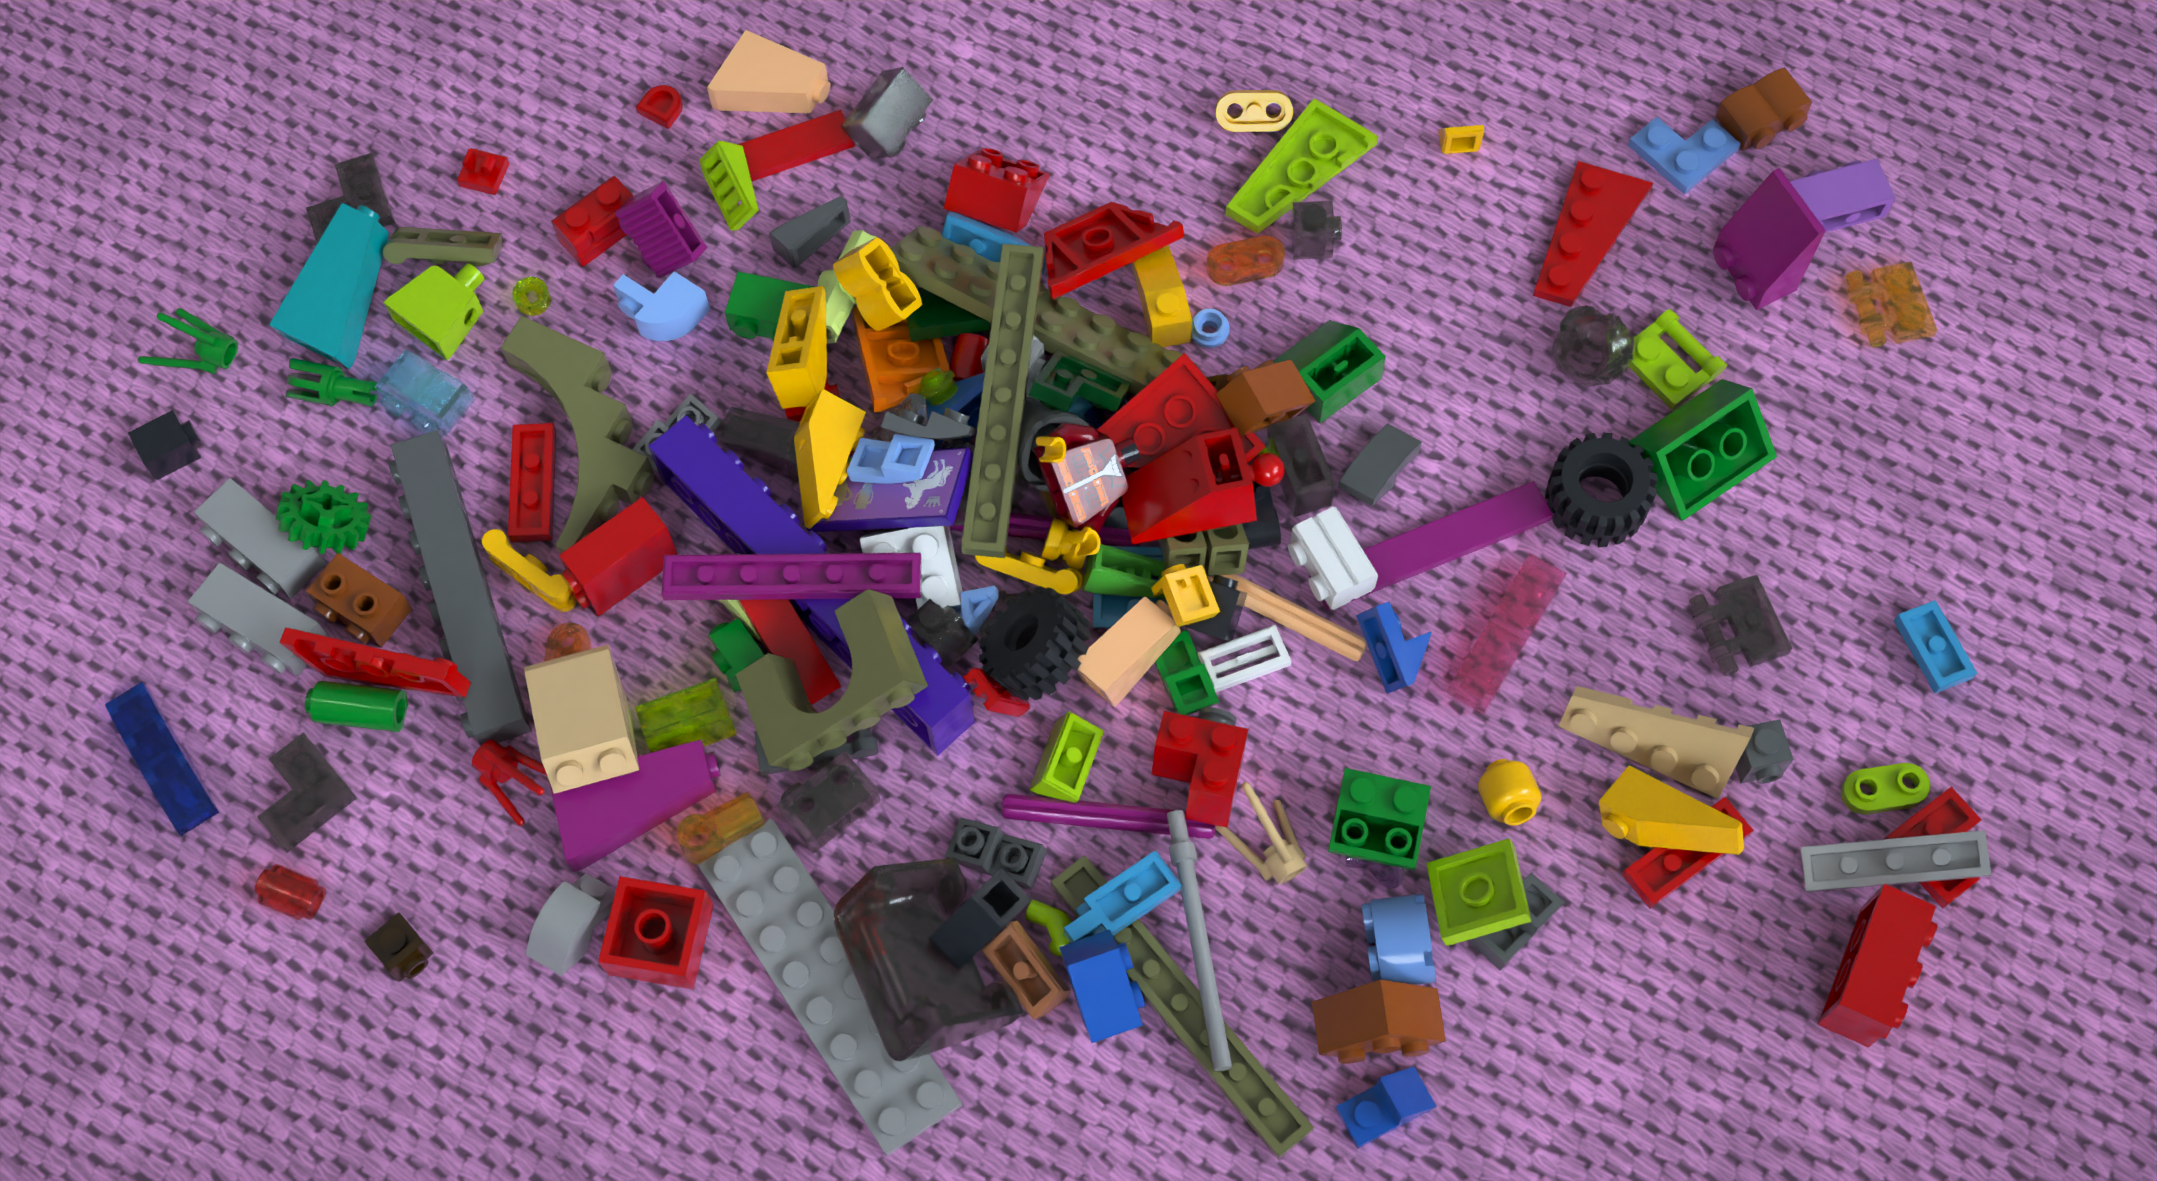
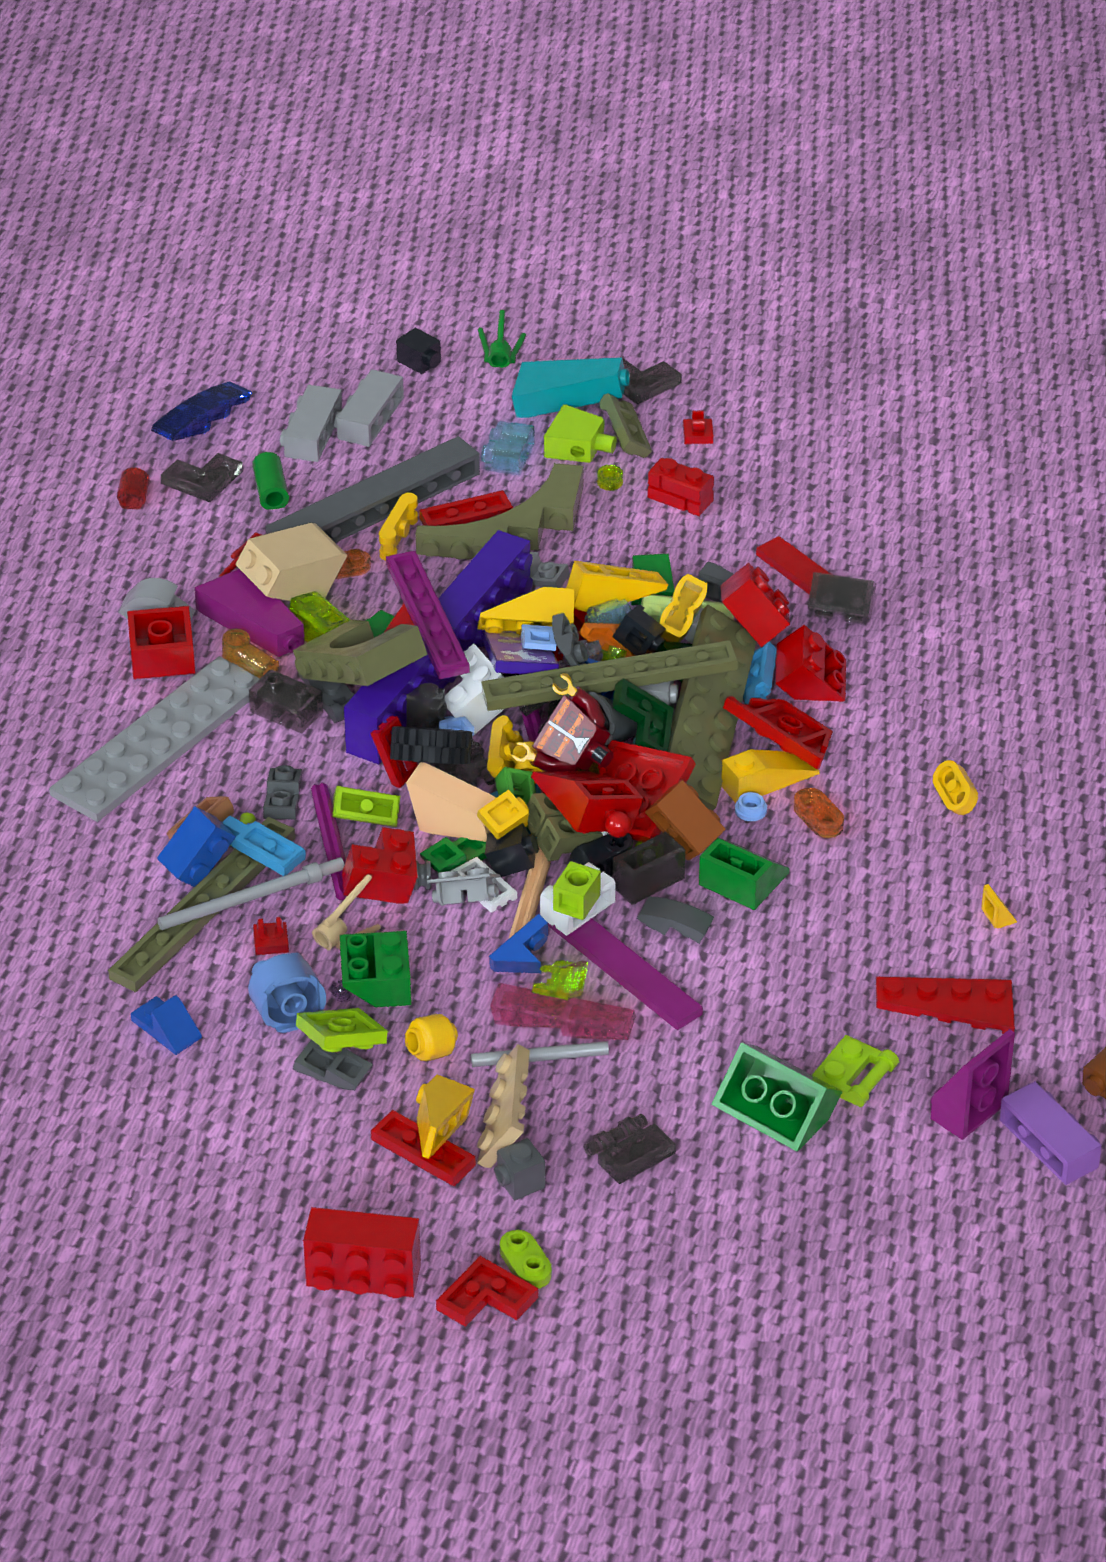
camera: 70 degrees right, 25 degrees down
green gear [276,480,371,554] -> none
red wing [279,627,471,698] -> none
green arm [285,358,379,407] -> none
dark orange brick [306,553,412,648] -> none
dark brown bracket [364,912,434,982] -> none
red brick [559,497,678,617] -> none
light blue brick [613,271,710,341] -> none
magenta brick [615,181,708,278] -> none
red tile [635,85,683,129] -> none
lime slope [699,141,759,231] -> none
light nougat slope [707,30,830,113] -> none
clear smoke windscreen [834,857,1024,1062] -> none
black slope [928,868,1032,971] -> none
lime wing [1225,98,1379,234] -> none
clear smoke brick [1290,201,1342,260] -> none
dark orange brick [1312,979,1446,1064] -> none
black tyre [1545,432,1658,547] -> none
clear smoke hair [1551,305,1635,387] -> none
medium blue plate [1628,117,1741,195] -> none
light grey plate [1801,830,1991,892] -> none
clear yellow plate [1845,262,1938,347] -> none
dark azure plate [1894,600,1977,694] -> none
none -> red tile [253,917,289,955]
none -> light grey hinge [427,868,501,906]
none -> light grey bar [471,1041,609,1067]
none -> clear neon green hinge [532,960,589,1000]
none -> lime brick [553,861,601,920]
none -> clear light blue brick [584,599,631,624]
none -> black brick [612,604,666,656]
none -> red brick [720,562,790,647]

